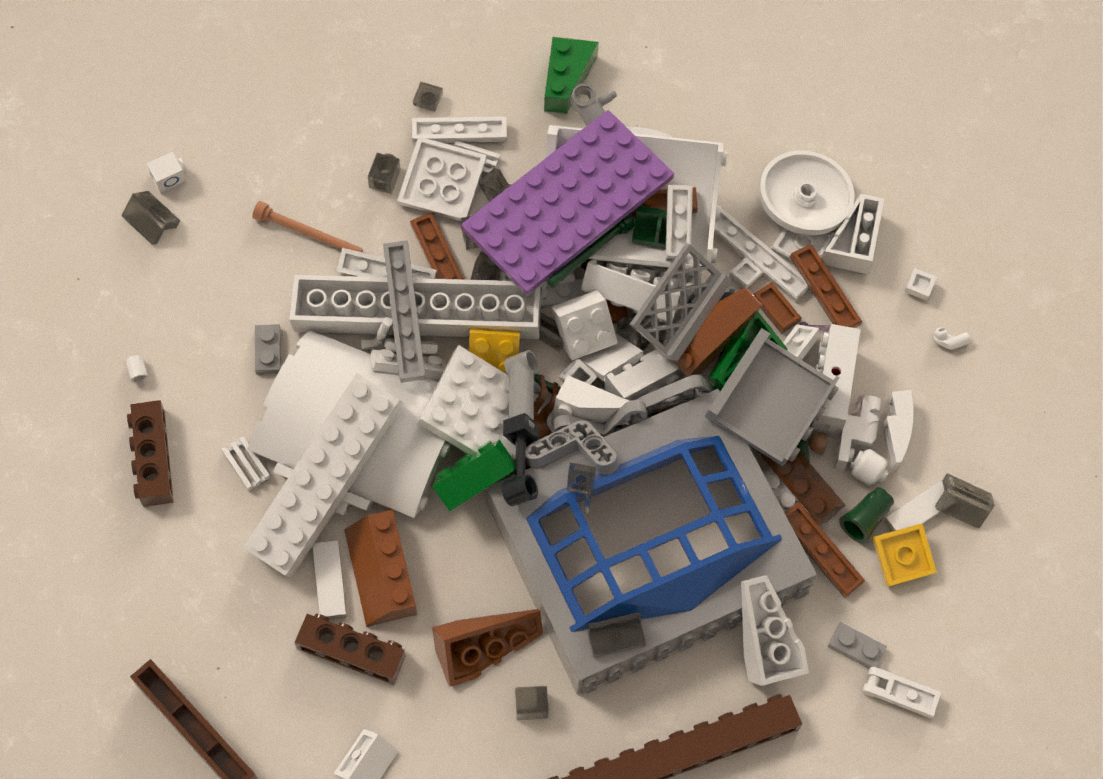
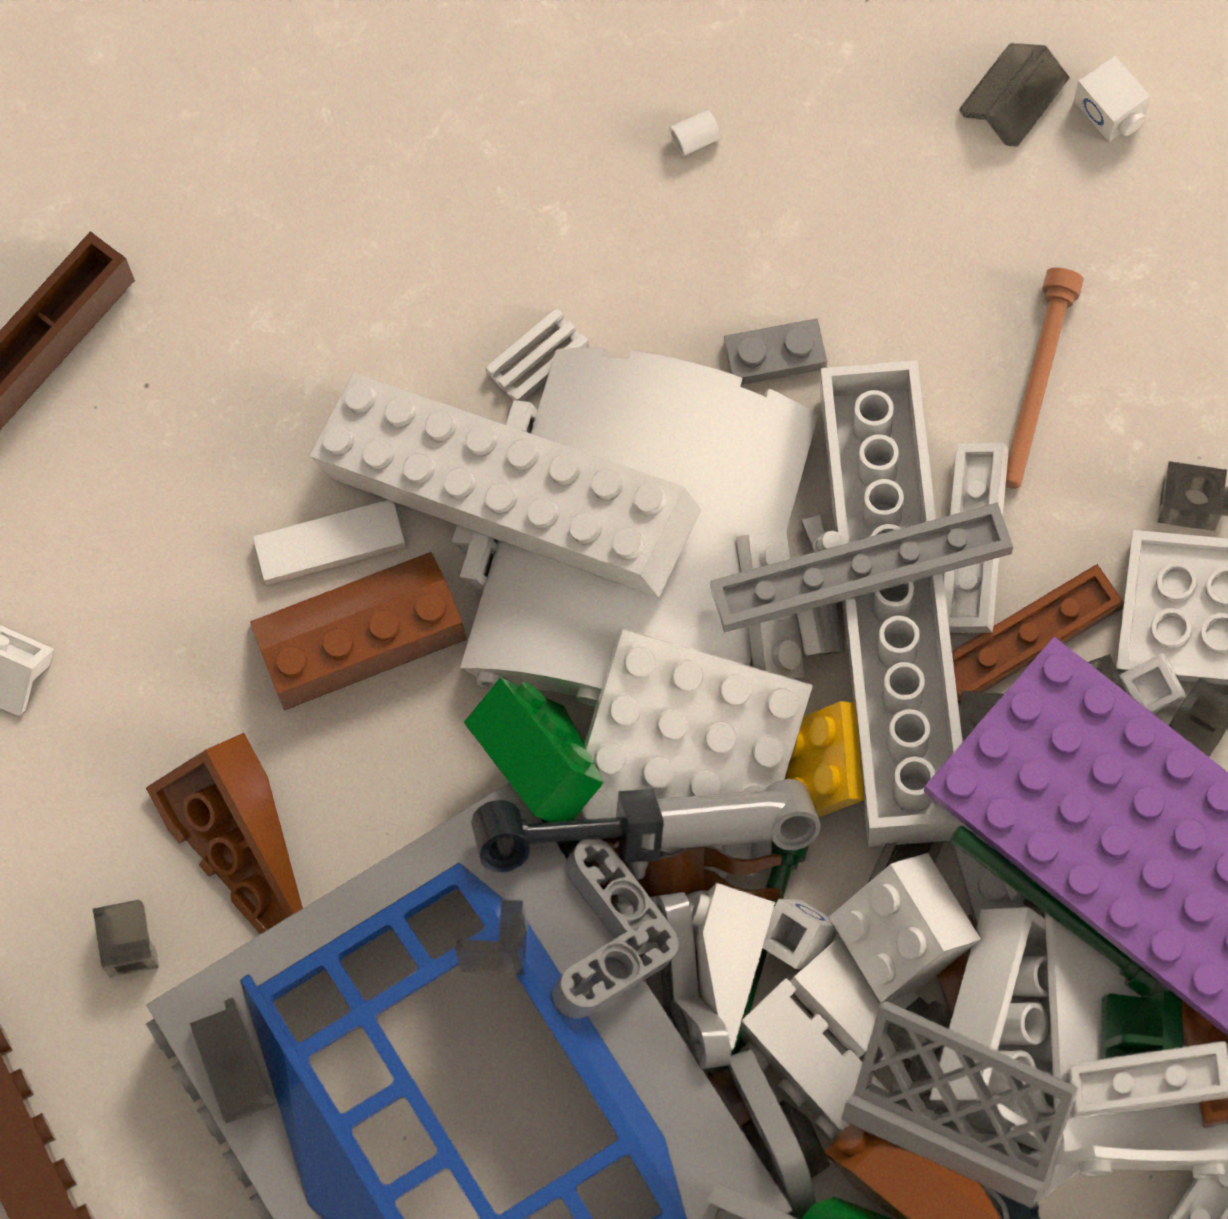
camera: 90 degrees right, 5 degrees up
reddish brown brick [127,400,174,507] -> none
reddish brown brick [294,613,406,685] -> none
none -> white tile [1118,652,1187,714]

